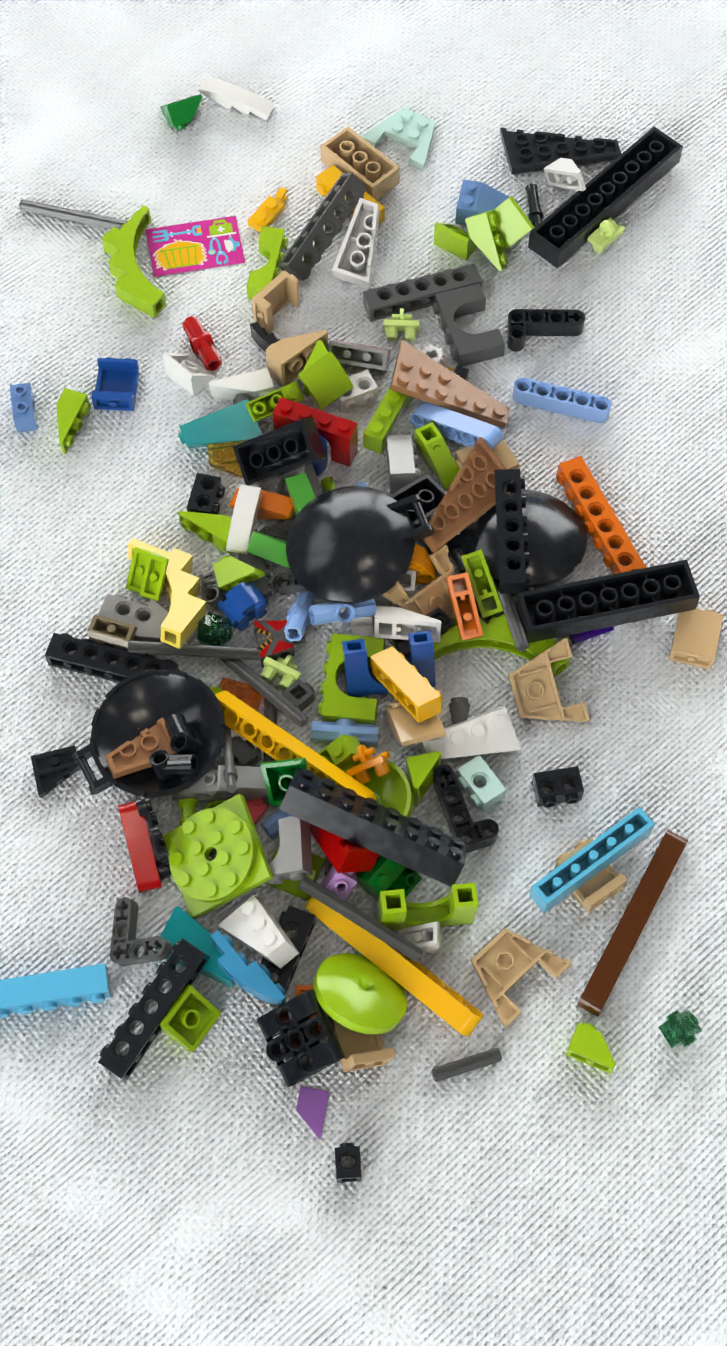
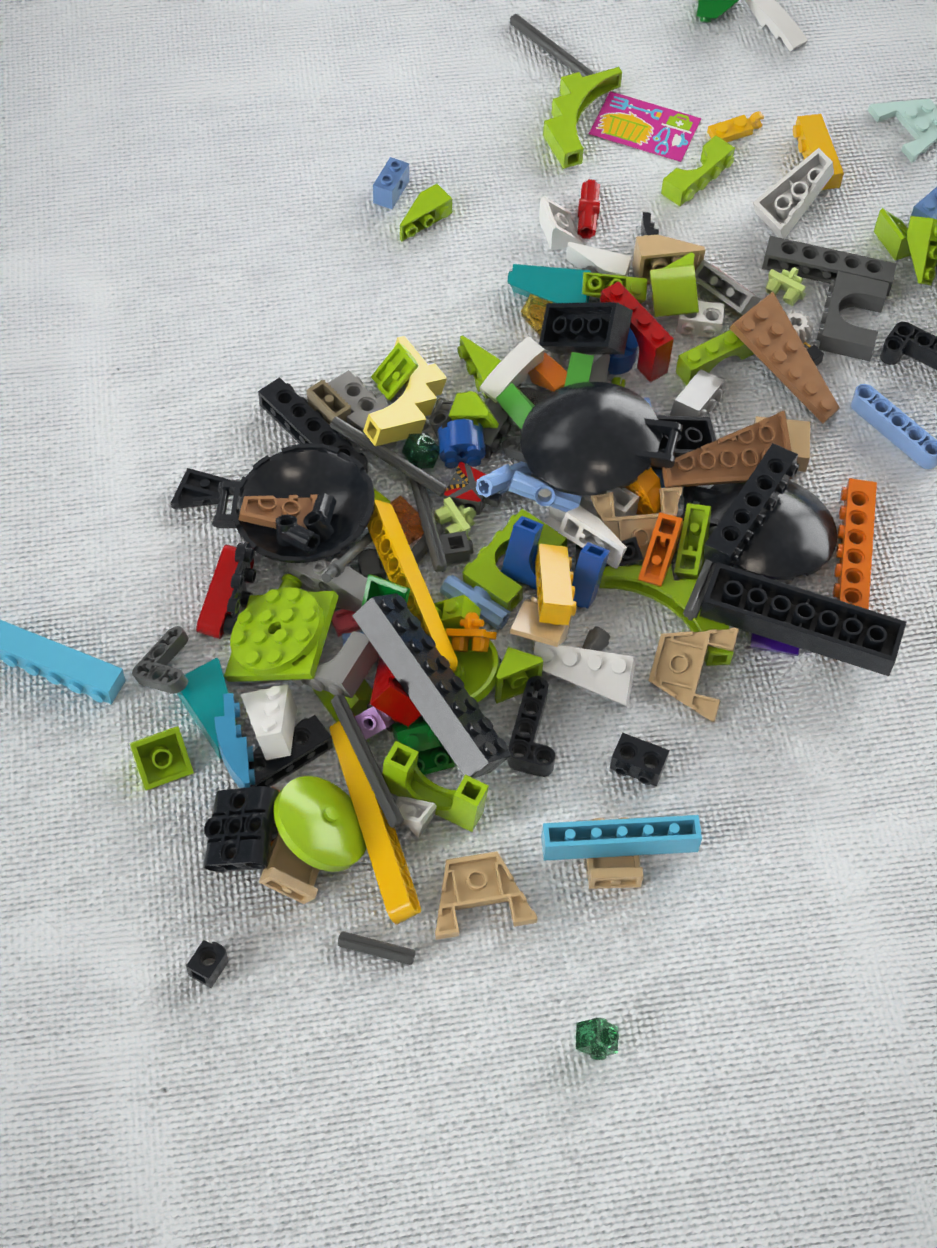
camera: 30 degrees right, 5 degrees down
blue panel [91,357,140,411] -> none
black brick [98,938,210,1080] -> none
black brick [186,473,225,515] -> none
tan panel [252,270,300,334] -> none
dark grey brick [279,173,367,281] -> none
medium lavender sticker [296,1086,329,1139] -> none
tan brick [320,126,400,200] -> none
light blue beam [410,402,504,450] -> none
lime slope [414,422,459,489] -> none
light aqua brick [456,755,507,812] -> none
lime slope [565,1023,616,1075] -> none
reddish brown beam [577,829,688,1017] -> none
tan panel [668,609,723,669] -> none

